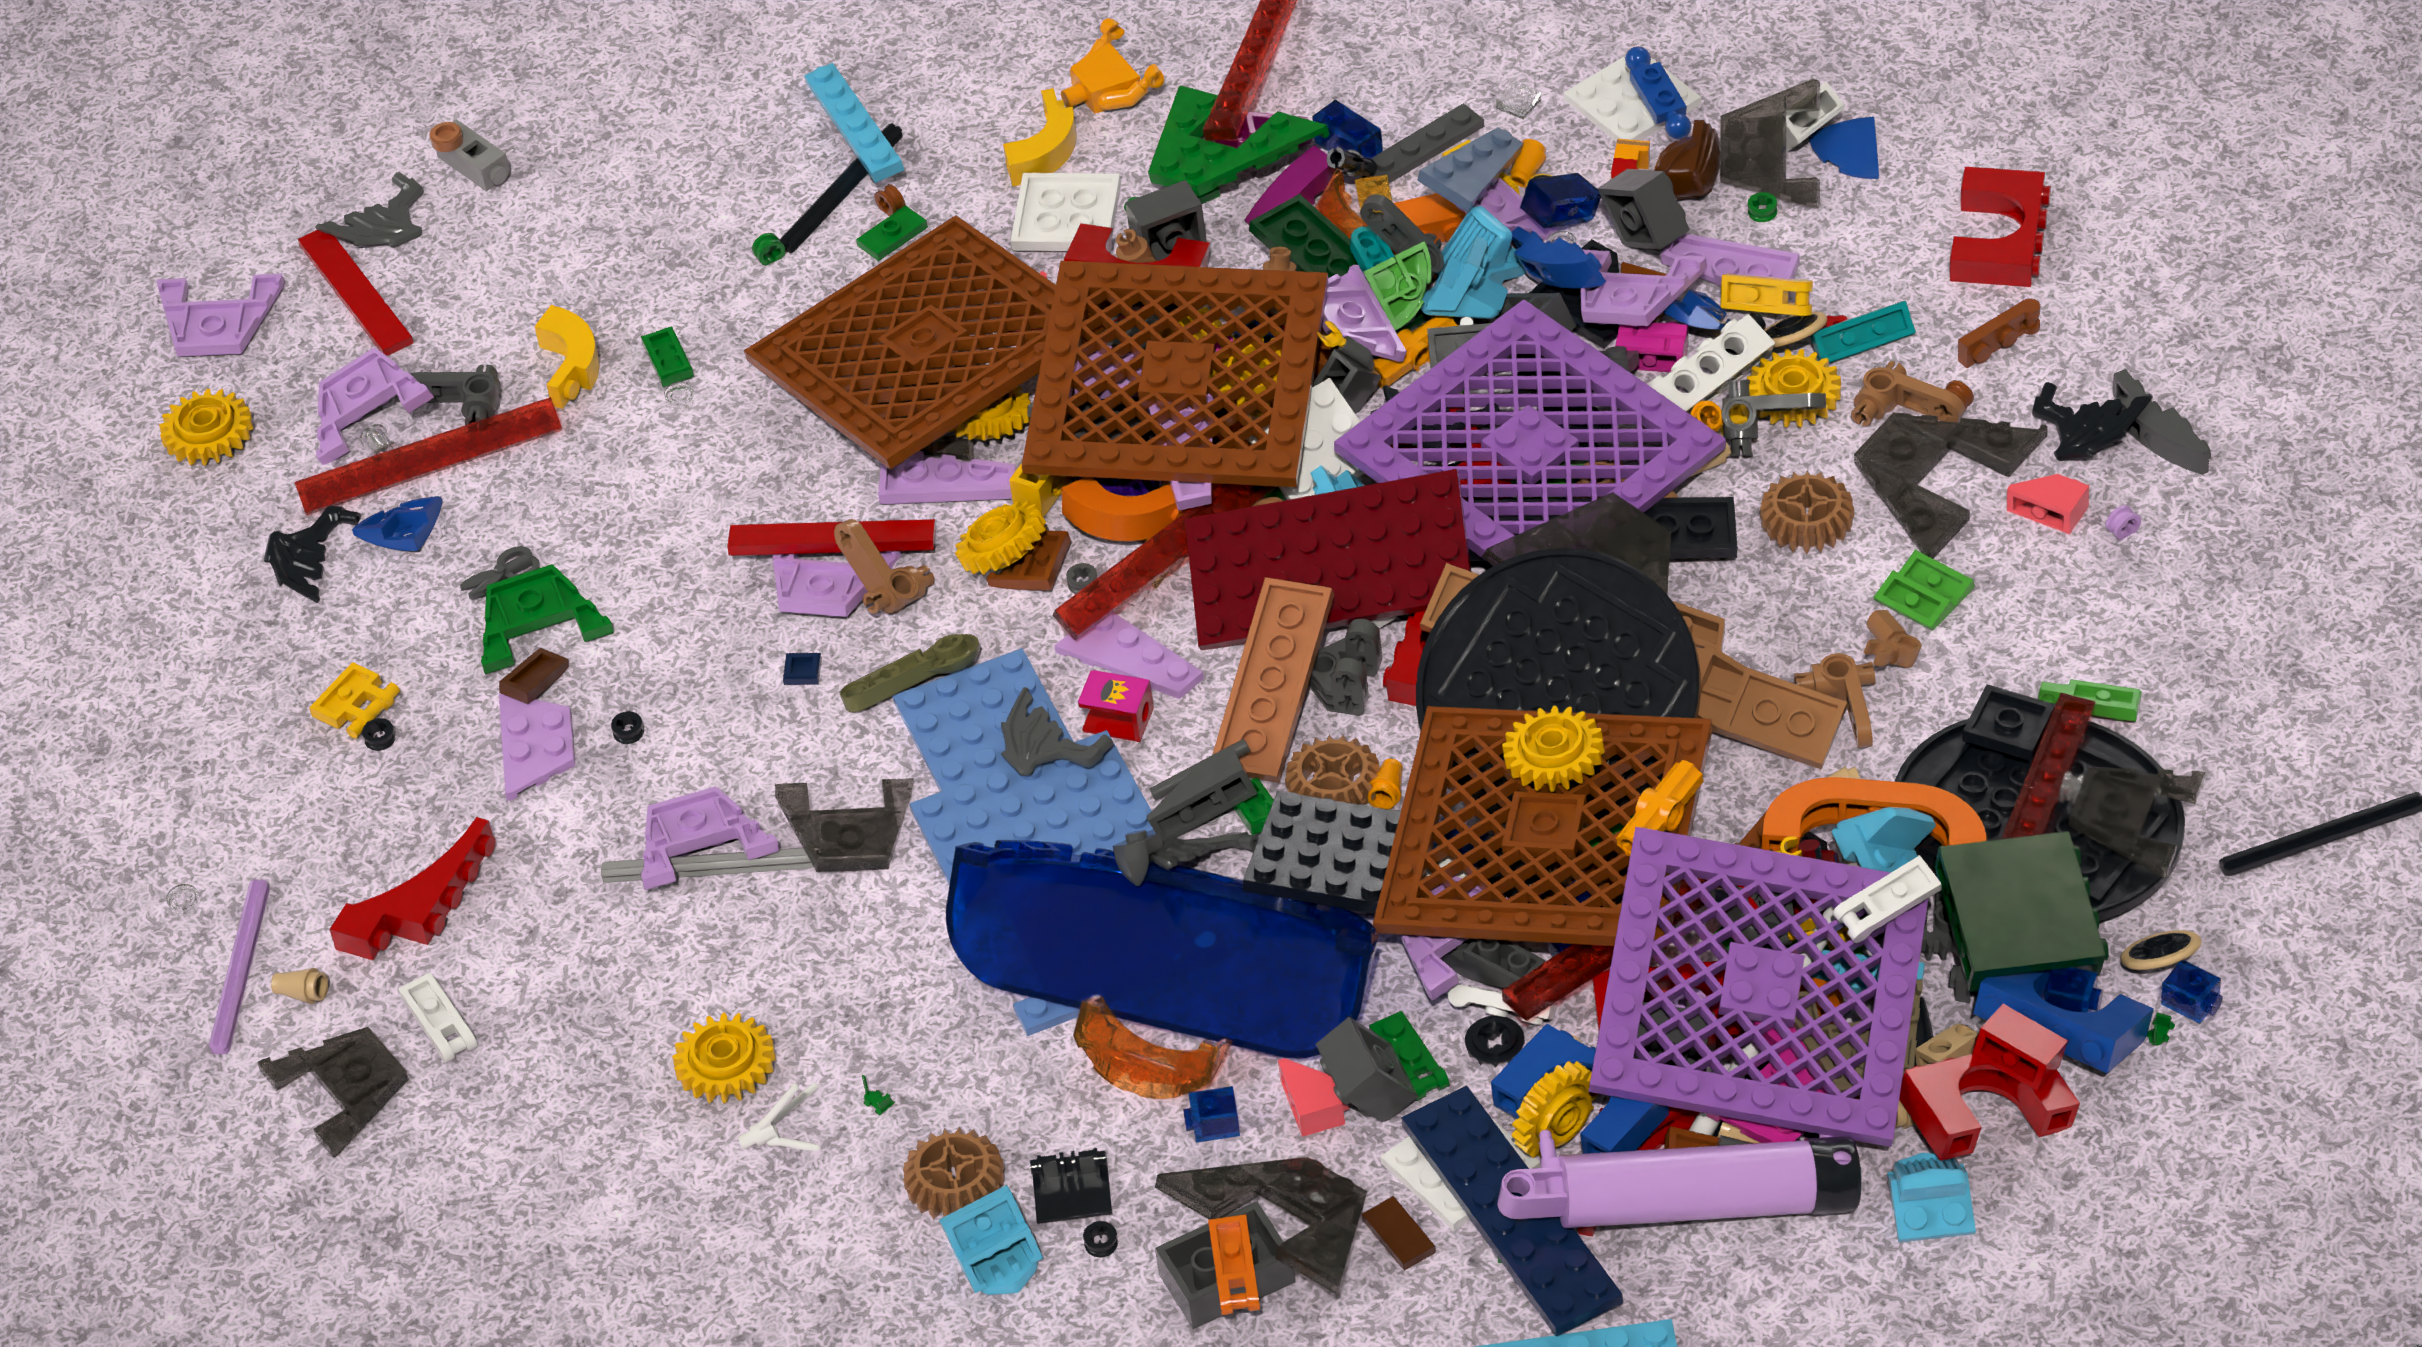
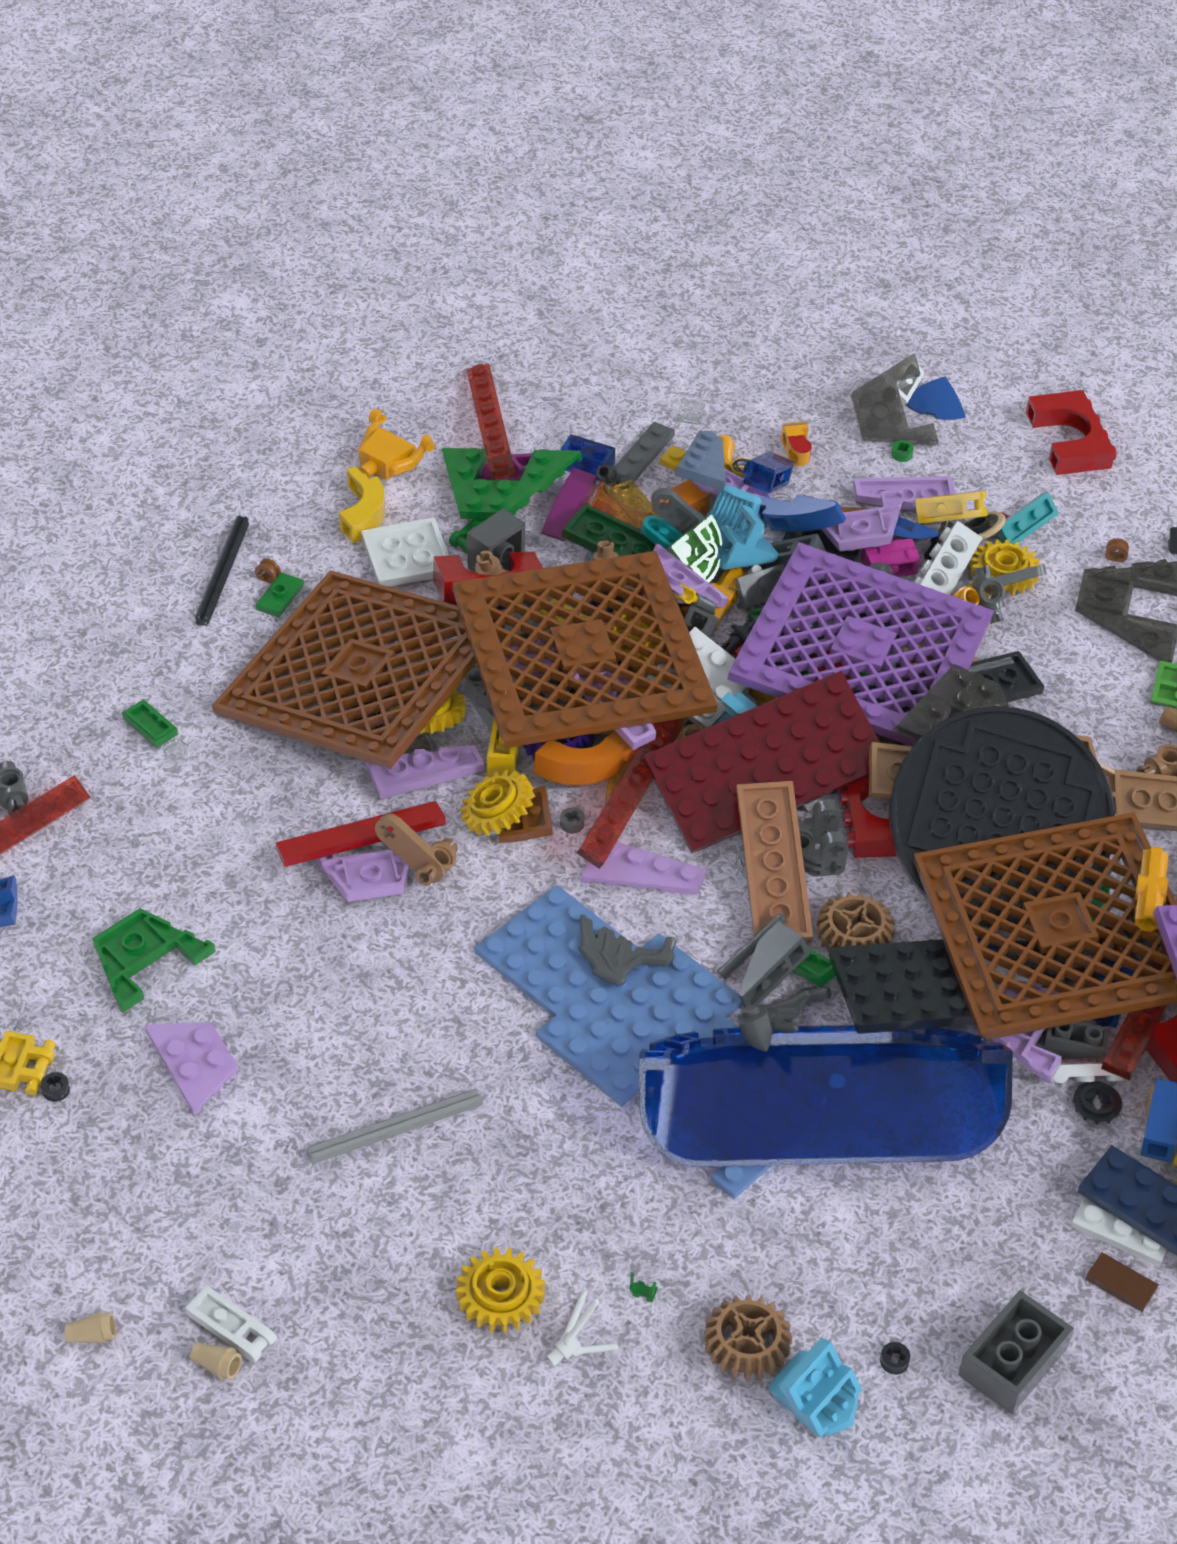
camera: 30 degrees left, 0 degrees up
lavender axle [209,879,270,1054] -> none
clear smoke wing [257,1027,409,1158] -> none
red arch [329,817,495,961] -> none
dark grey piece [460,546,540,599] -> none
reddish brown tile [499,647,569,704] -> none
yellow arch [534,305,600,409] -> none
black bush [611,711,644,744] -> none
lavender wing [641,786,779,890] -> none
green bush [752,233,785,266] -> none
clear smoke wing [775,778,914,872] -> none
dark blue tile [783,653,822,685] -> none
medium azure plate [804,63,904,183] -> none
olive beam [839,634,980,712] -> none
black hinge [1030,1148,1112,1224] -> none
clear orange windscreen [1073,994,1232,1099] -> none
piece [1078,670,1154,742] -> none
clear smoke wing [1155,1157,1367,1294] -> none
clear blue brick [1183,1086,1240,1143] -> none
orange plate [1208,1214,1260,1315] -> none
coral slope [1278,1058,1349,1137] -> none
dark grey brick [1316,1017,1418,1122] -> none
light orange cone [1367,758,1403,809] -> none
green plate [1369,1010,1450,1101] -> none
yellow gear [1502,706,1605,792] -> none
white plate [1564,56,1701,142] -> none
dark grey brick [1597,169,1690,250] -> none
blue plate [1625,46,1691,140] -> none
reddish brown hair [1654,120,1721,199] -> none
medium nougat gear [1760,470,1855,554] -> none
medium nougat piece [1851,361,1965,426] -> none
dark orange plate [1958,298,2041,368] -> none
none -> tan cone [190,1342,242,1380]

